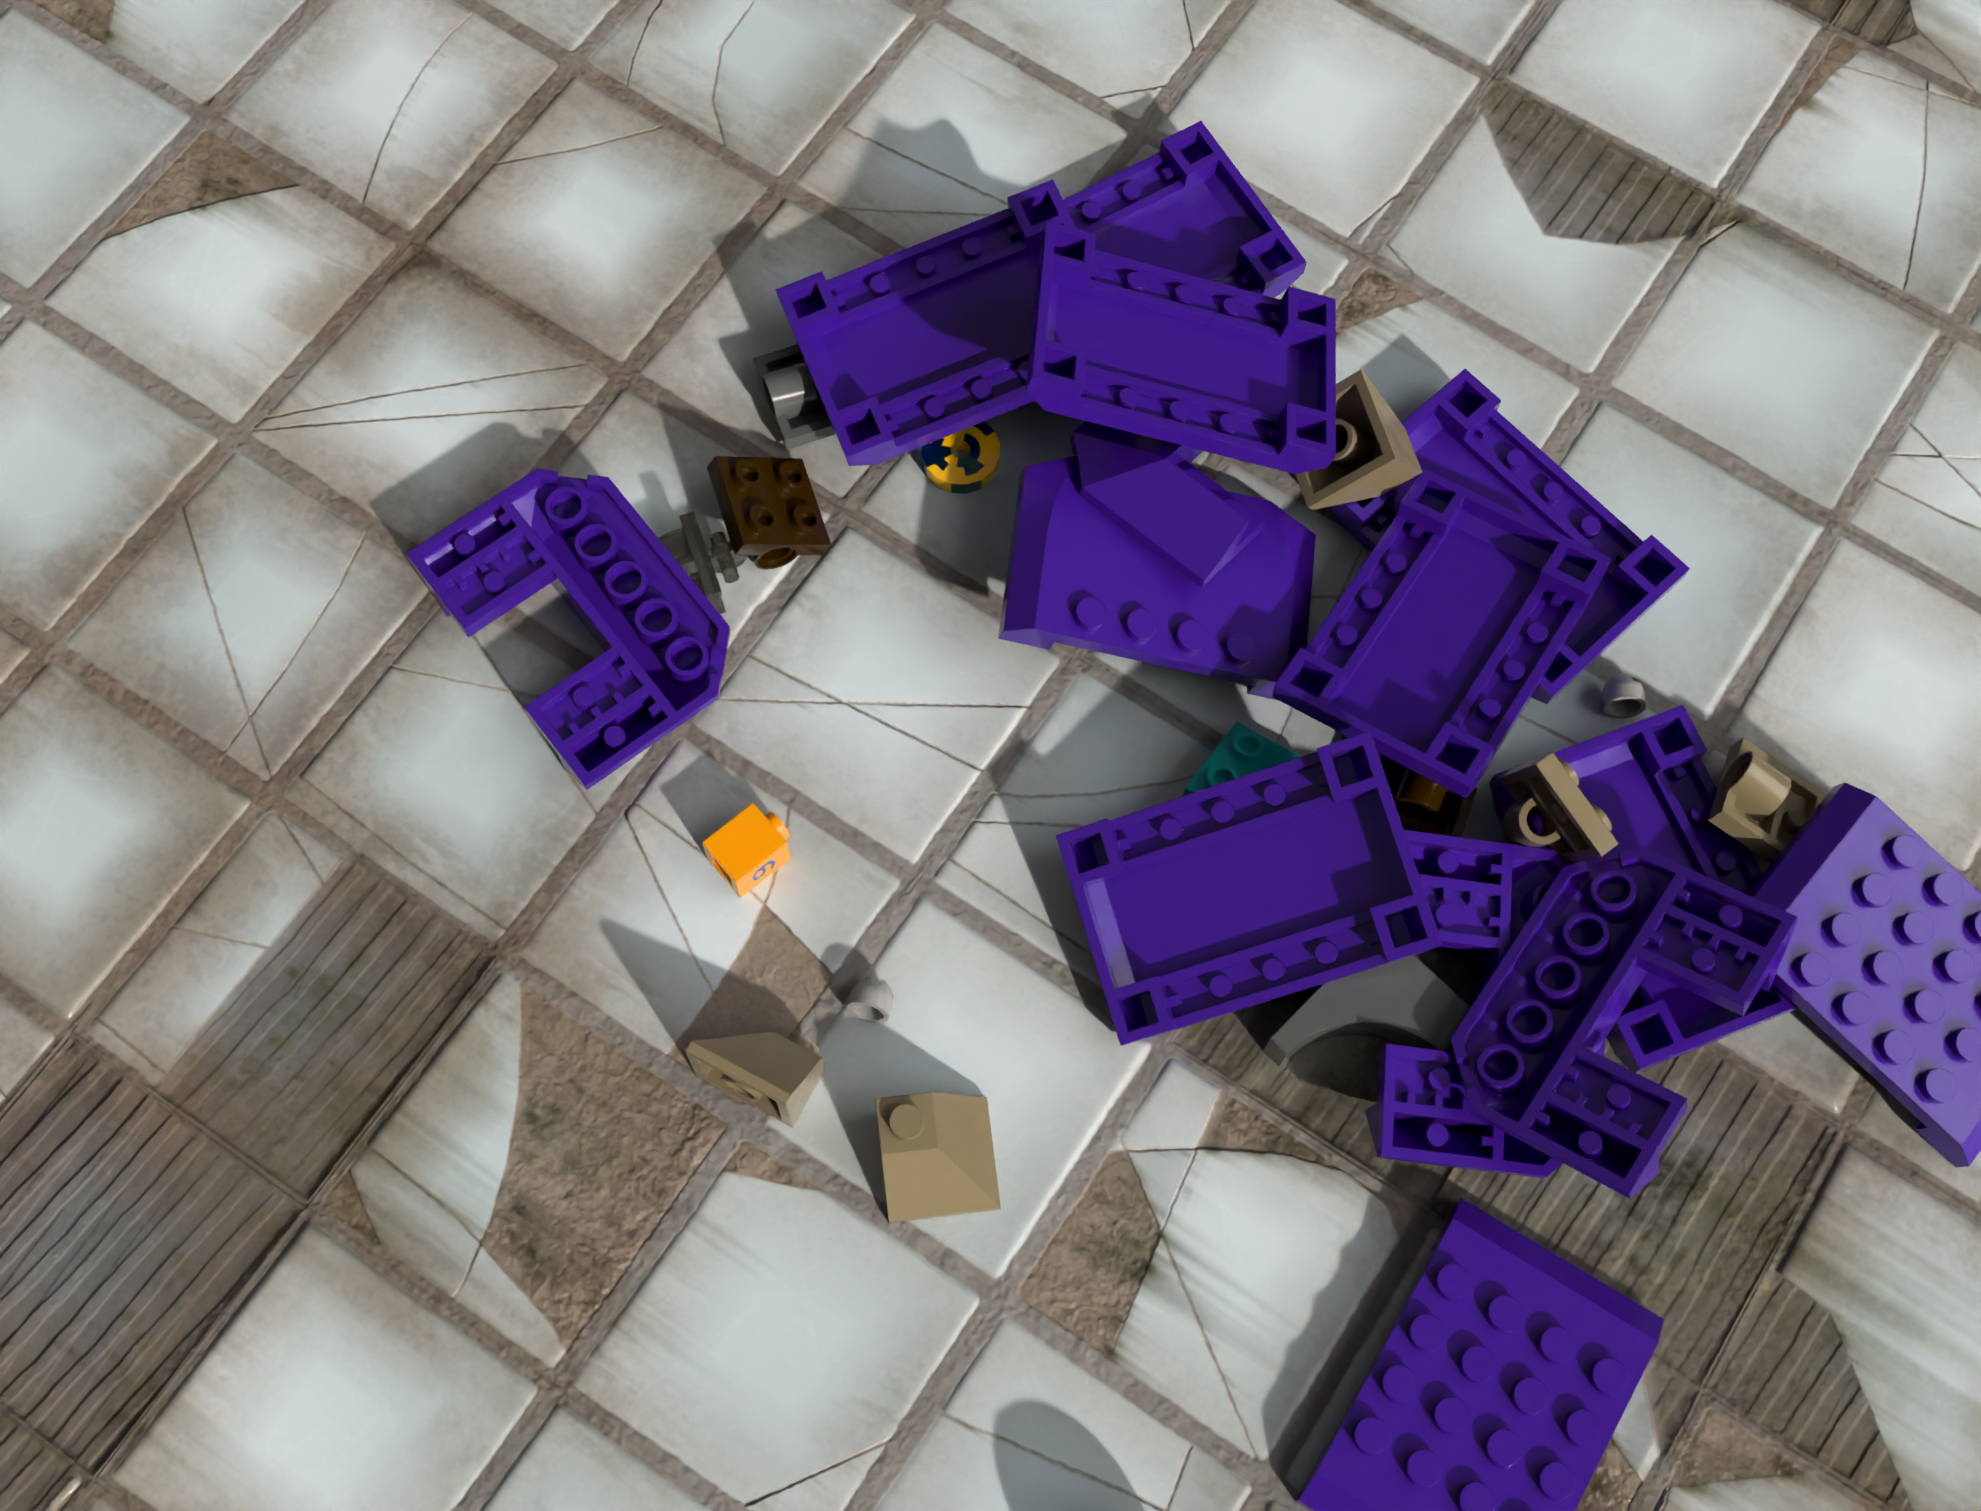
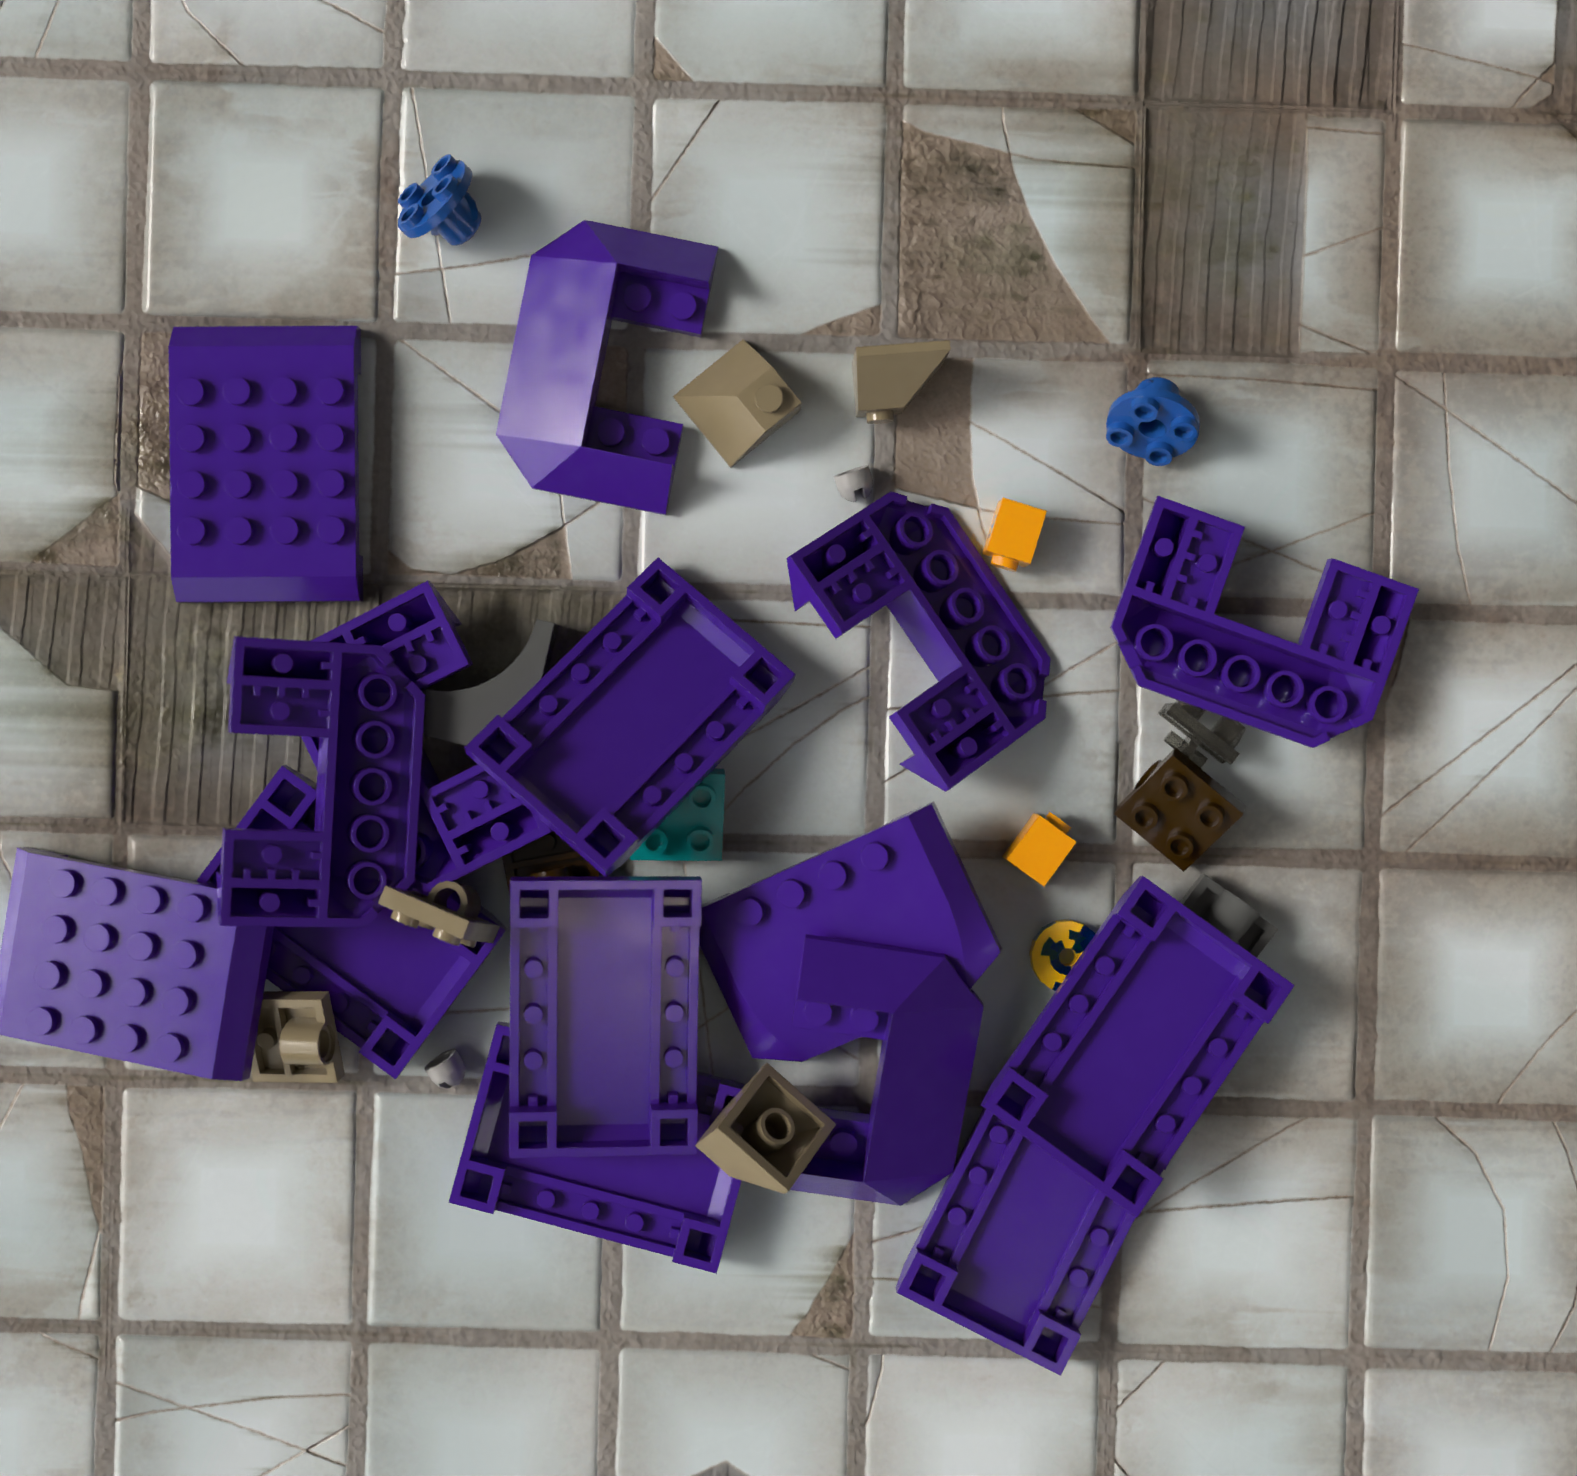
camera: 150 degrees right, 20 degrees up
dark purple slope [1026,221,1336,474] -> none
none -> dark purple slope [496,220,719,515]
none -> dark purple slope [786,491,1051,792]
none -> light orange brick [1002,812,1076,886]
none -> blue plate [1106,377,1200,466]

